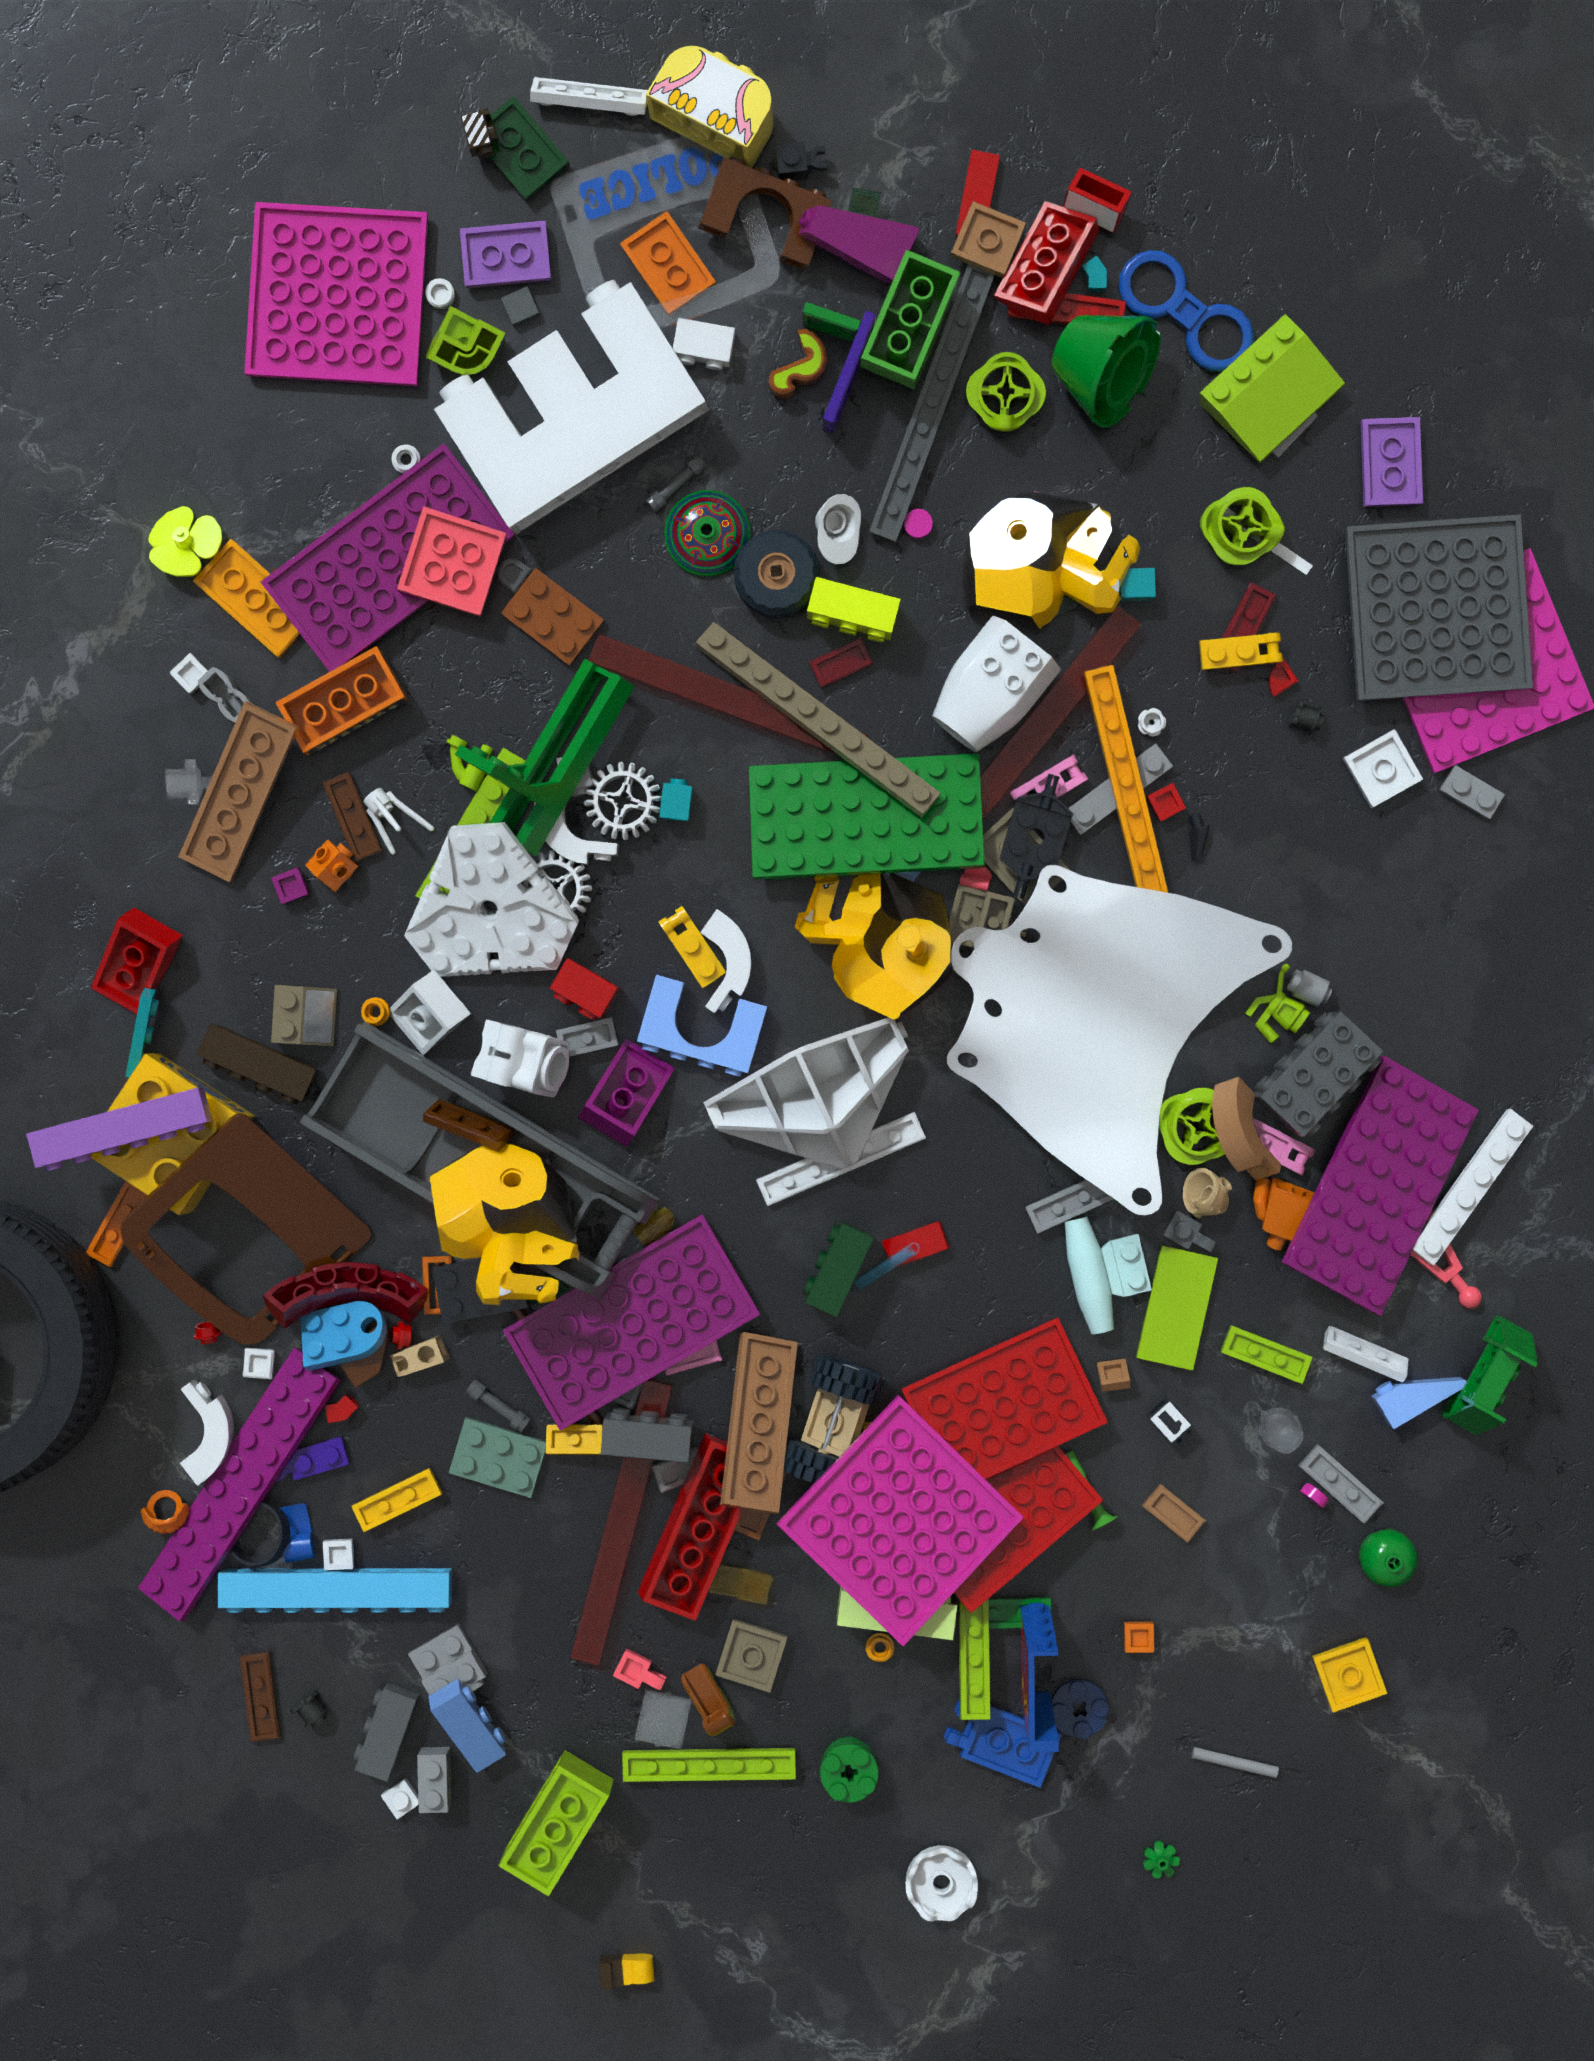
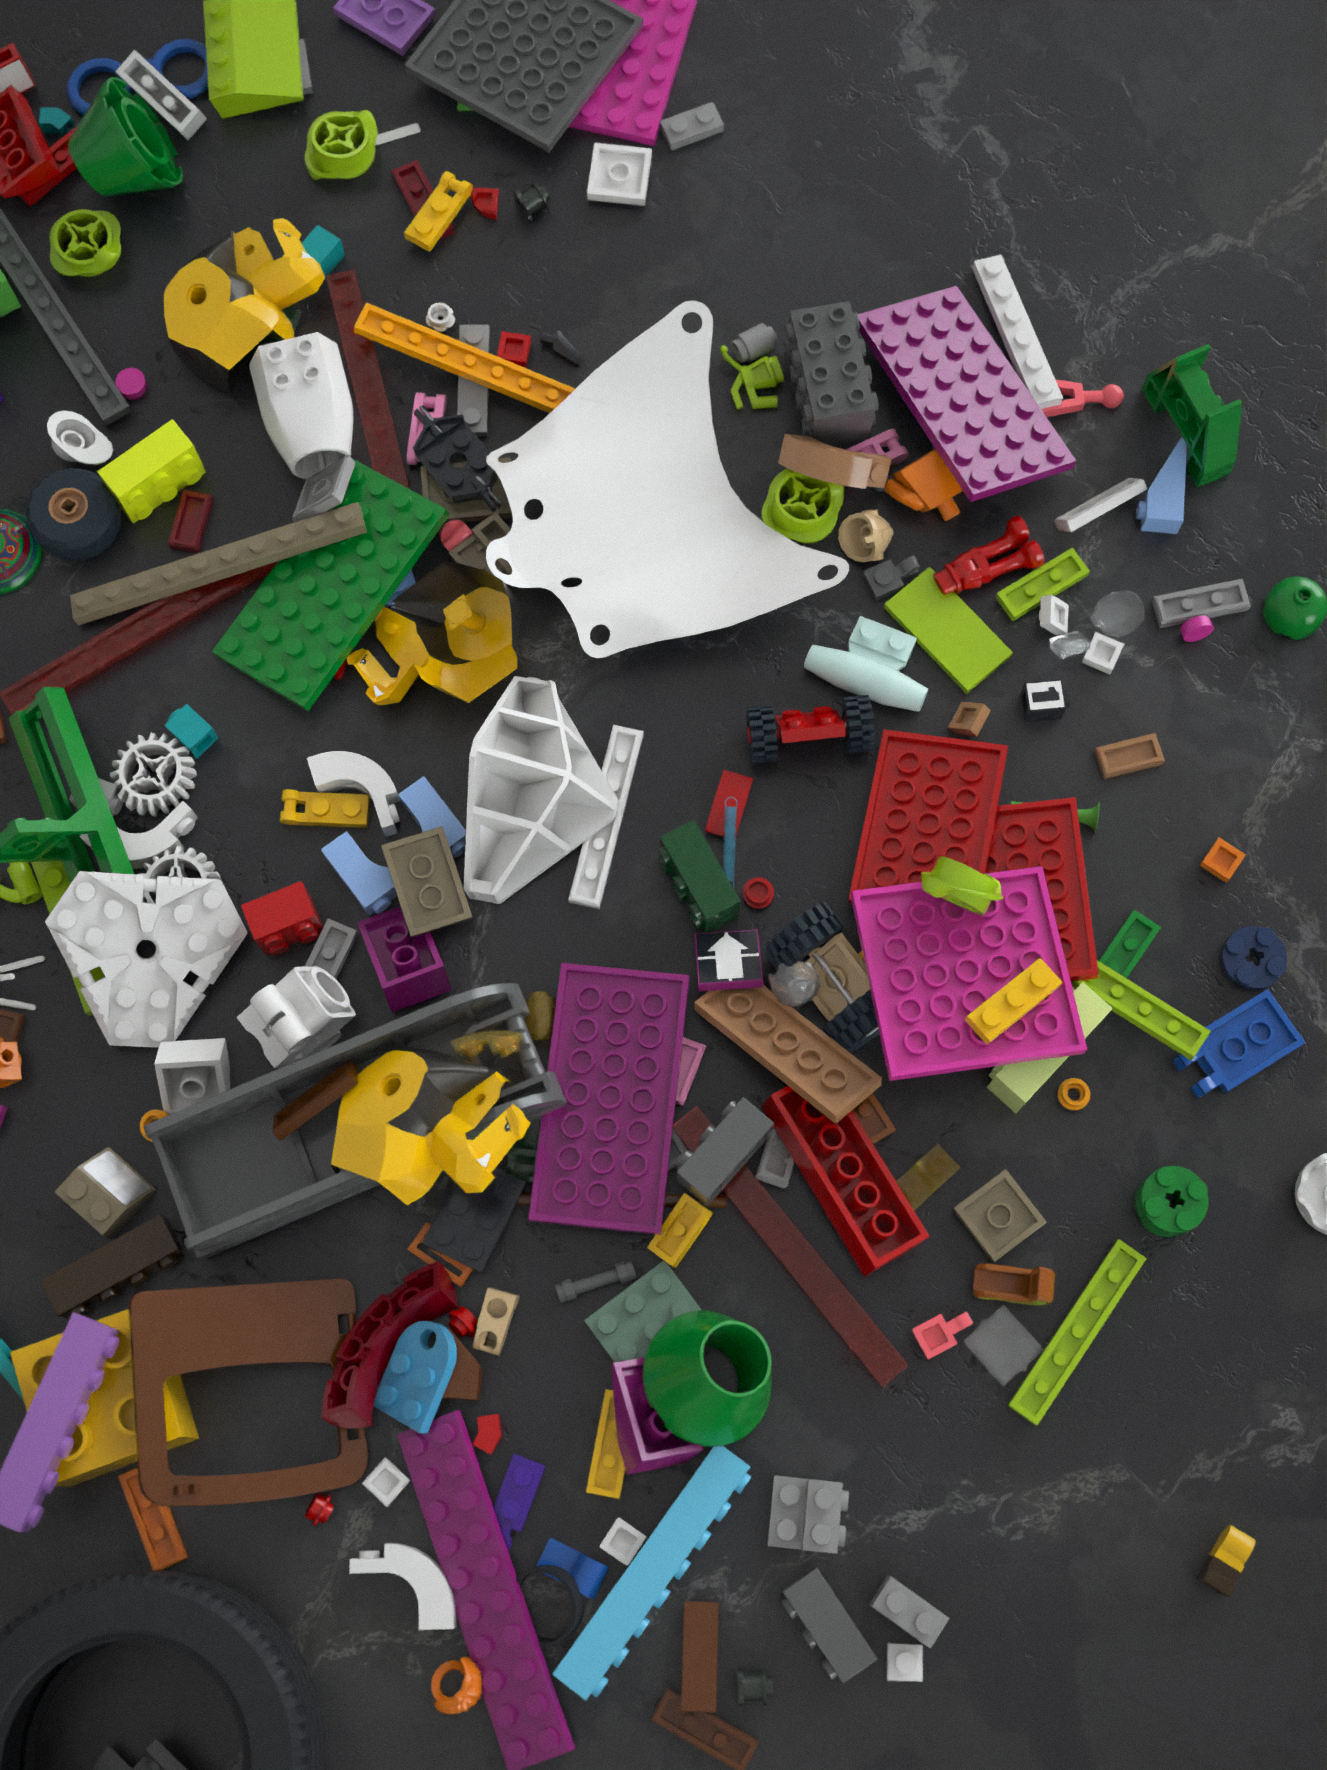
camera: 55 degrees left, 15 degrees down
medium blue brick [429,1679,507,1773] -> none
lime brick [499,1750,614,1896] -> none
blue panel [1021,1602,1059,1752] -> none
light grey plate [1025,1179,1114,1234] -> none
none -> white brick [116,50,207,140]
none -> light grey tile [292,455,356,522]
none -> dark tan plate [381,826,472,938]
none -> clear yellow slope [451,1030,524,1058]
none -> magenta slope [611,1357,703,1475]
none -> green cone [642,1311,771,1447]
none -> reddish brown tile [681,1601,719,1713]
none -> tile [694,929,763,991]
none -> red plate [742,877,774,909]
none -> plate [746,695,875,764]
none -> clear hair [768,961,820,1007]
none -> lime piece [921,856,1004,916]
none -> red piece [933,515,1045,596]
none -> yellow plate [965,958,1063,1045]
none -> white plate [1039,595,1069,636]
none -> clear tile [1049,630,1090,659]
none -> white plate [1082,632,1124,674]

